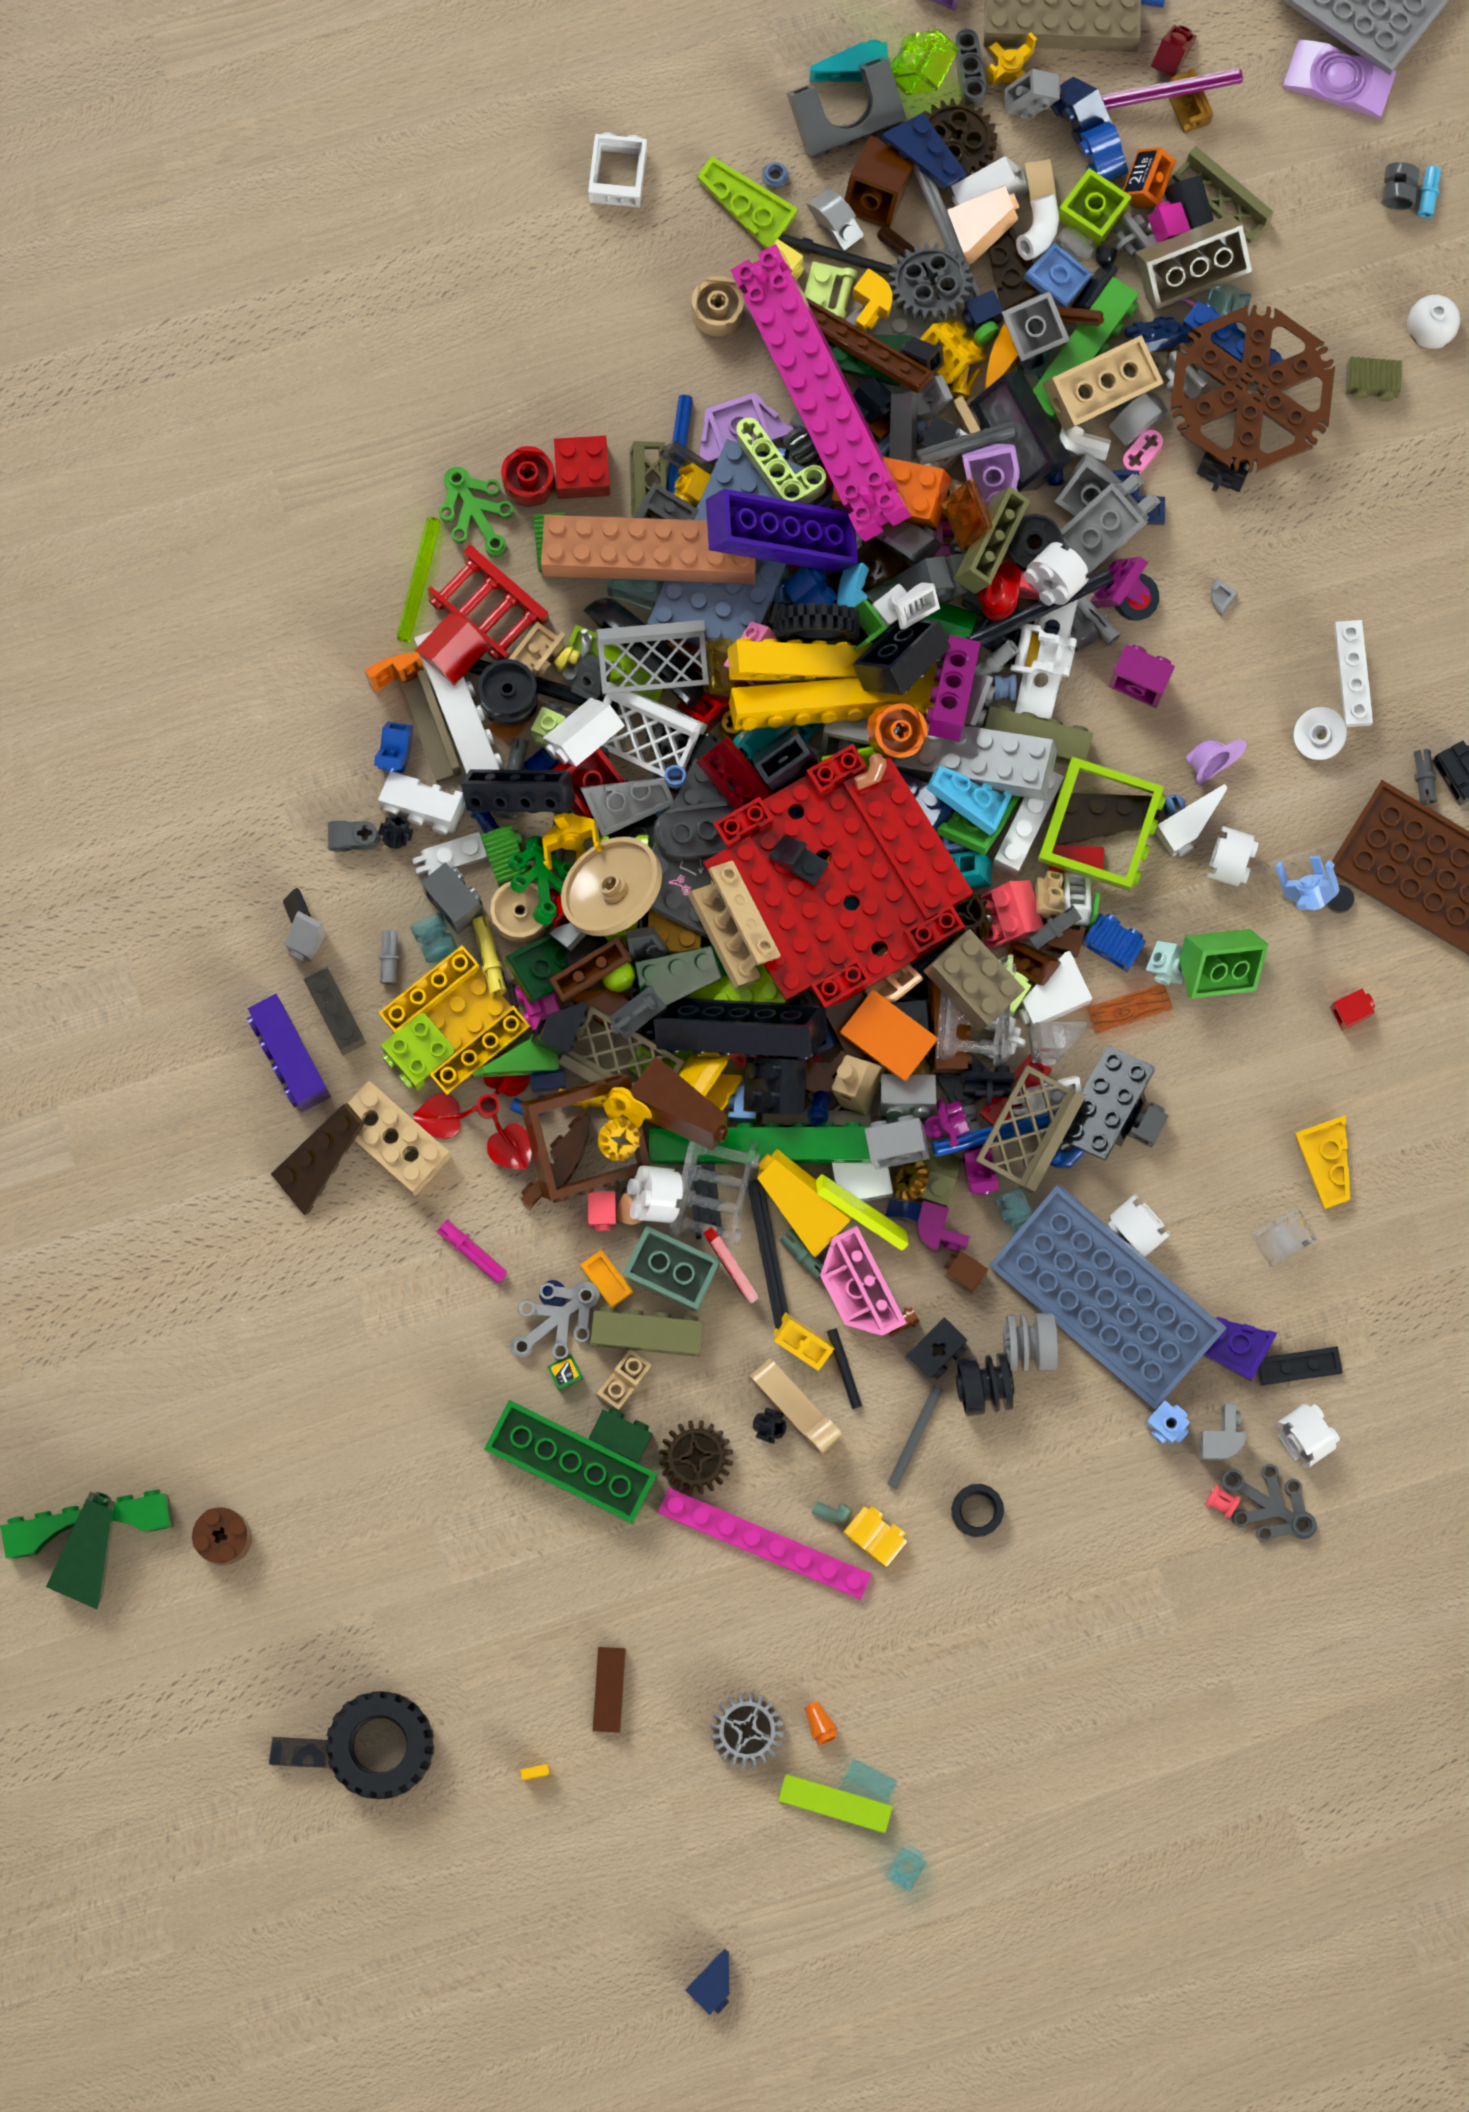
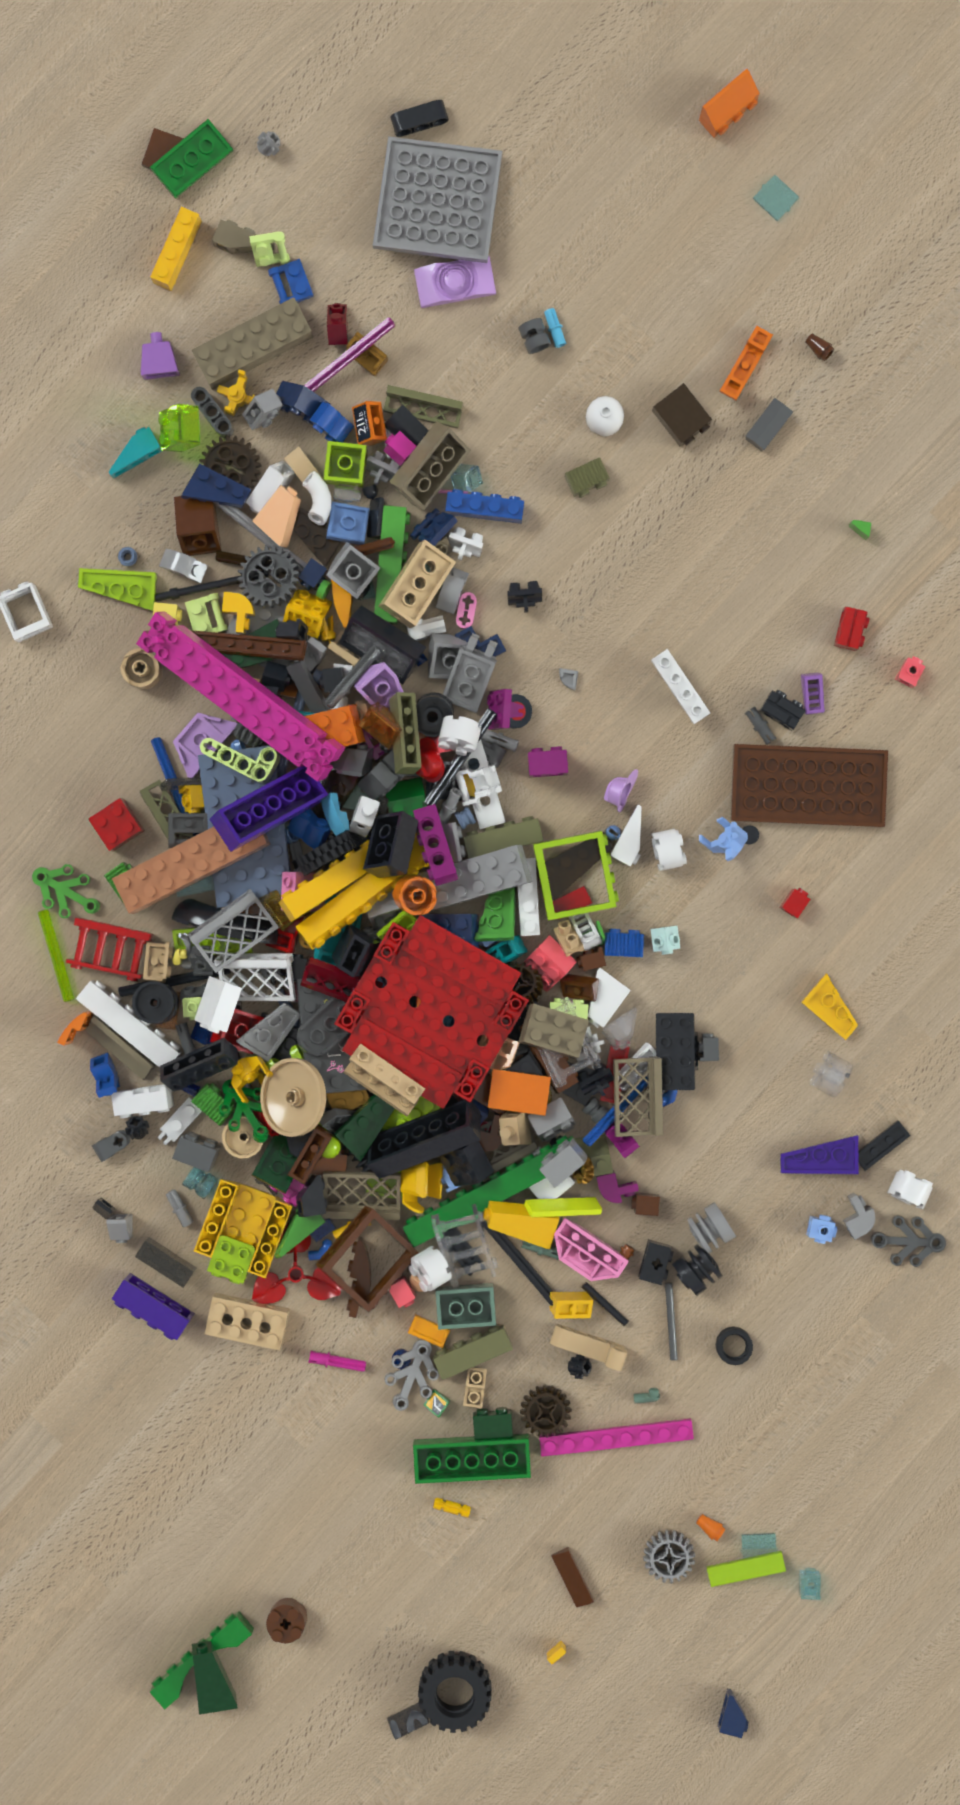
camera: 30 degrees left, 10 degrees up
dark brown wing [271,1103,365,1215] -> none
red slope [415,612,490,686] -> none
light yellow pin [472,916,507,996] -> none
red brick [501,446,555,507] -> none
light grey tile [550,923,587,952] -> none
yellow gear [598,1118,641,1161] -> none
yellow plate [603,1087,652,1128] -> none
dark grey hinge [609,986,666,1039] -> none
reddish brown slope [630,1057,729,1151] -> none
medium blue hinge [664,765,686,789] -> none
tile [703,1227,759,1303] -> none
black slope [769,835,829,887] -> none
dark grey arch [787,57,907,157] -> none
clear blue pin [807,1090,831,1126] -> none
yellow brick [843,1506,907,1568] -> none
bright green bracket [853,599,888,651] -> none
nougat arm [853,753,887,790] -> none
clear blue piece [885,1200,922,1222] -> none
white slope [894,583,940,629] -> none
magenta hips [924,1099,970,1147] -> none
medium azure wing [926,766,1012,835] -> none
sand blue plate [989,1184,1227,1409] -> none
clear light blue brick [994,1187,1033,1232] -> none
dark grey pin [1028,905,1082,950] -> none
clear orange tile [1087,984,1173,1034] -> none
white brick [1108,1194,1171,1257] -> none
reddish brown plate [1170,305,1335,473] -> none
bright green slope [1179,929,1269,999] -> none
coral bush [1205,1484,1241,1519] -> none
white dish [1294,707,1347,760] -> none
none -> yellow axle [433,1498,471,1517]

